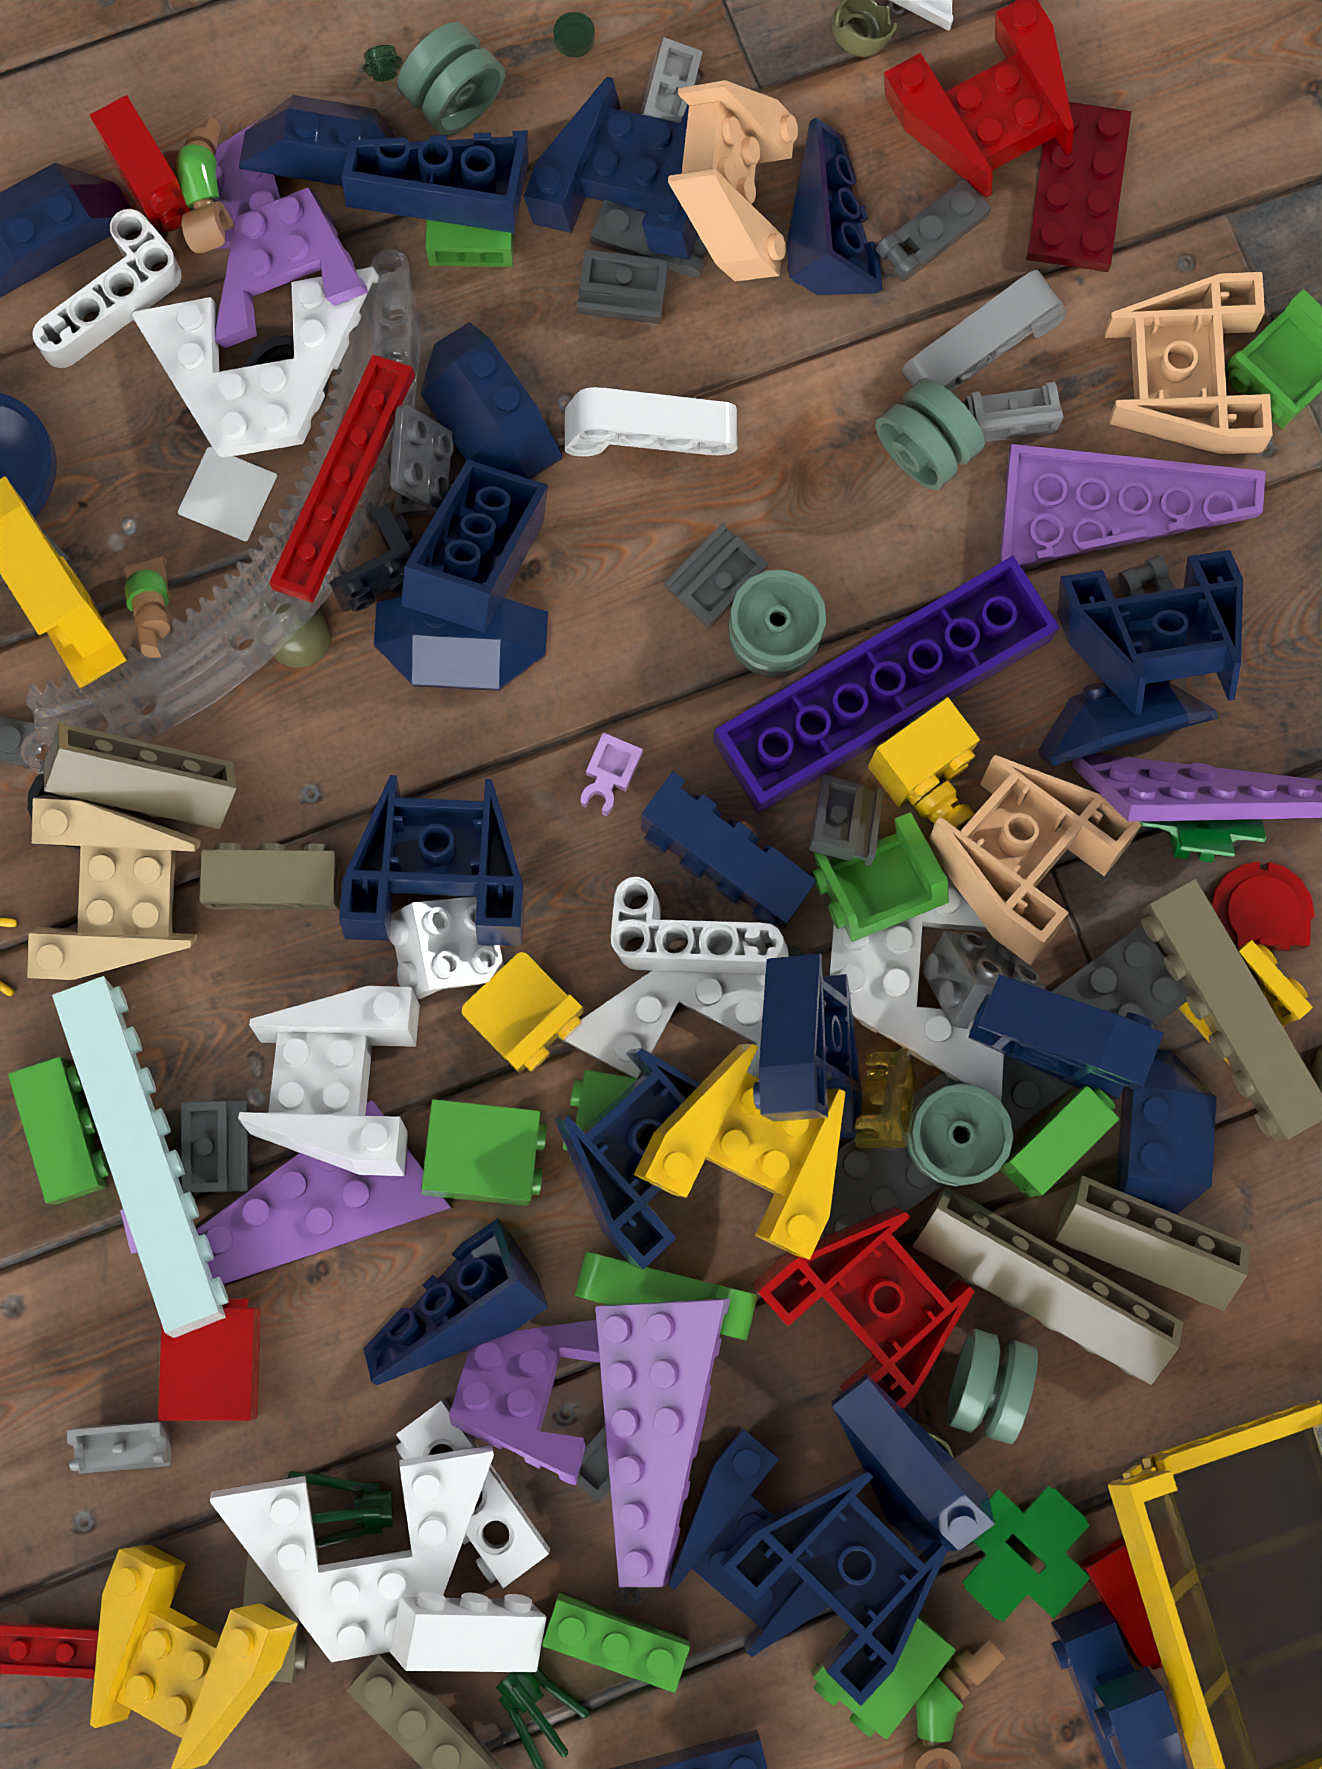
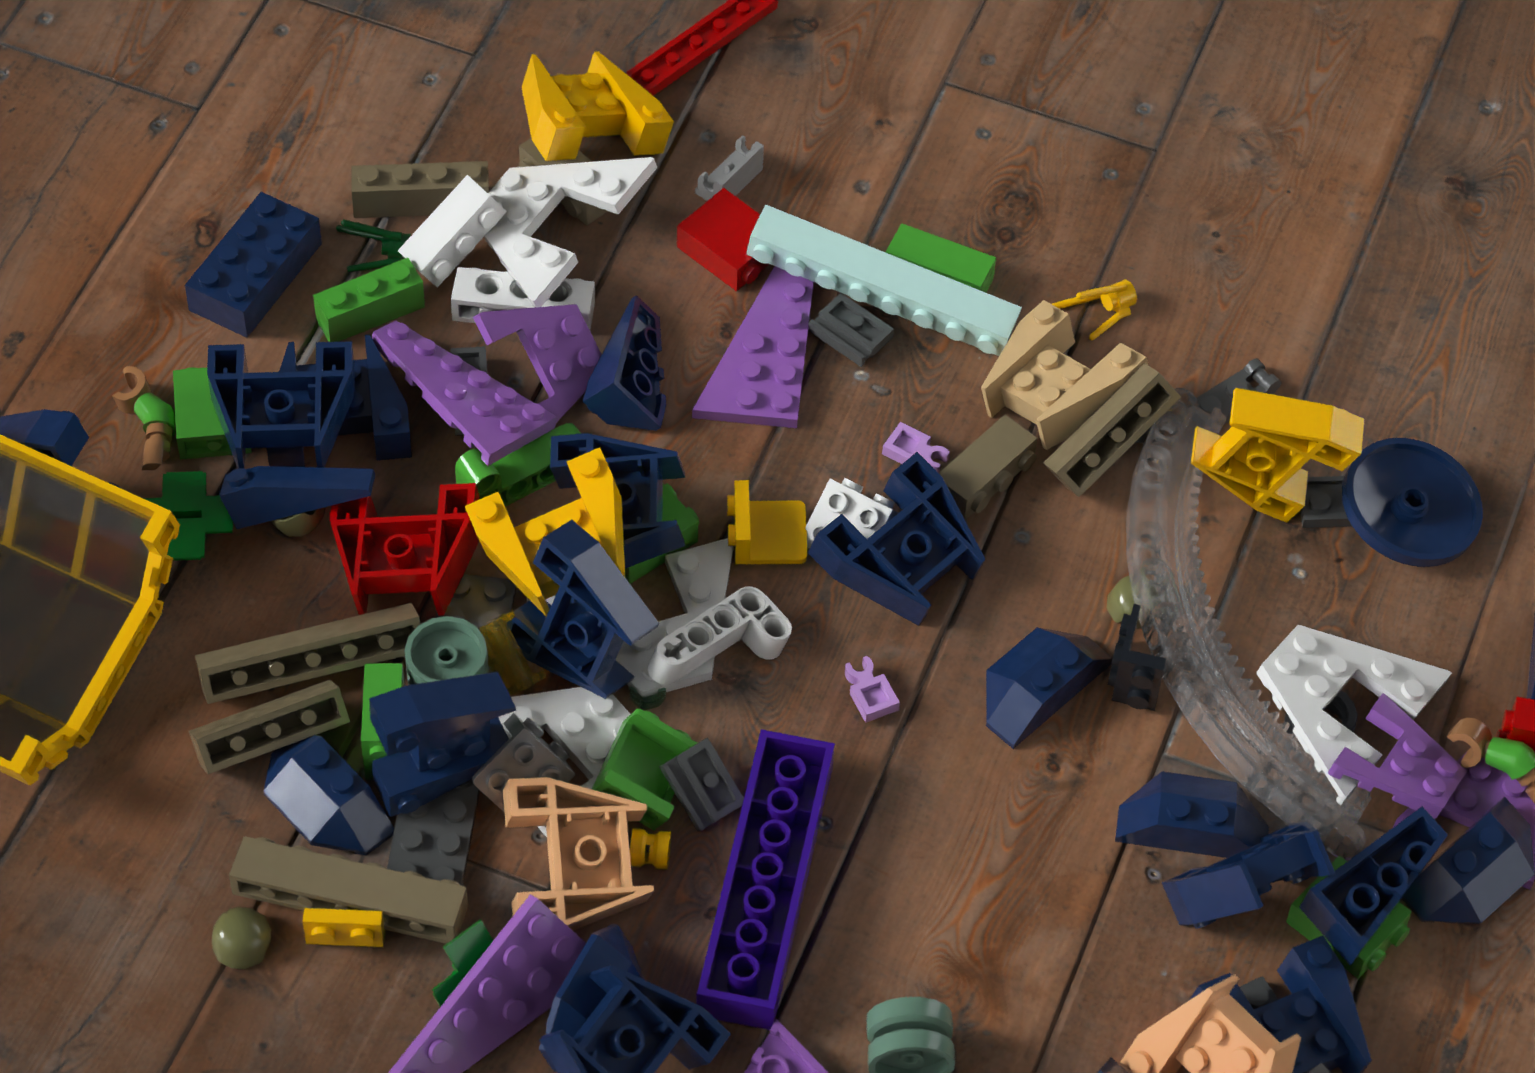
camera: 135 degrees right, 25 degrees down
white beam [33,209,182,368] -> none
medium nougat piece [124,556,172,658] -> none
white sticker [178,447,277,541] -> none
white wedge [238,986,420,1176] -> none
red plate [269,354,415,603] -> none
dark green plant [288,1471,393,1549] -> none
clear green plate [362,45,403,82] -> none
flat silver bracket [390,405,453,519] -> none
sand green wheel [397,22,506,135] -> none
dark blue brick [401,459,548,633] -> none
bright green brick [421,1099,547,1206] -> none
white beam [565,387,738,456] -> none
dark grey plate [577,249,669,324] -> none
dark blue wedge [641,771,817,929] -> none
dark grey plate [664,523,768,629] -> none
sand green wheel [728,570,826,678] -> none
yellow brick [868,697,980,808] -> none
sand green wheel [946,1328,1038,1445] -> none
red piece [1210,861,1315,951] -> none
none -> lavender plate [882,422,950,473]
none -> dark blue wedge [1162,822,1335,929]

